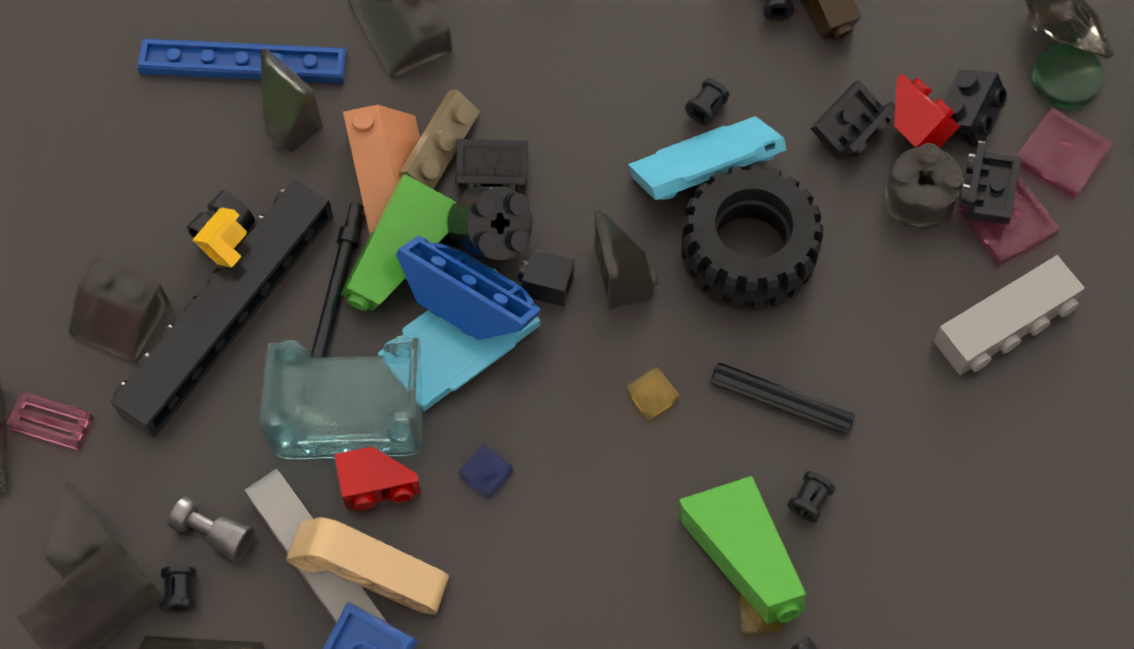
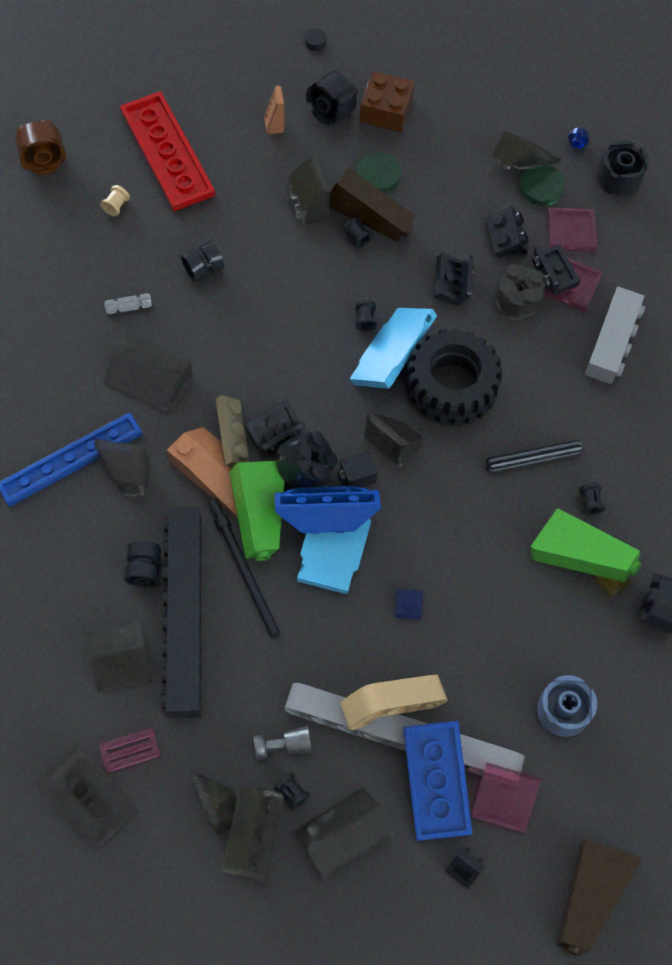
camera: 40 degrees left, 0 degrees up
yellow panel [192,208,247,268] -> none
clear light blue windscreen [259,336,423,459] -> none
red slope [334,446,421,511] -> none
clear yellow plate [627,367,679,420] -> none
red slope [894,74,960,158] -> none

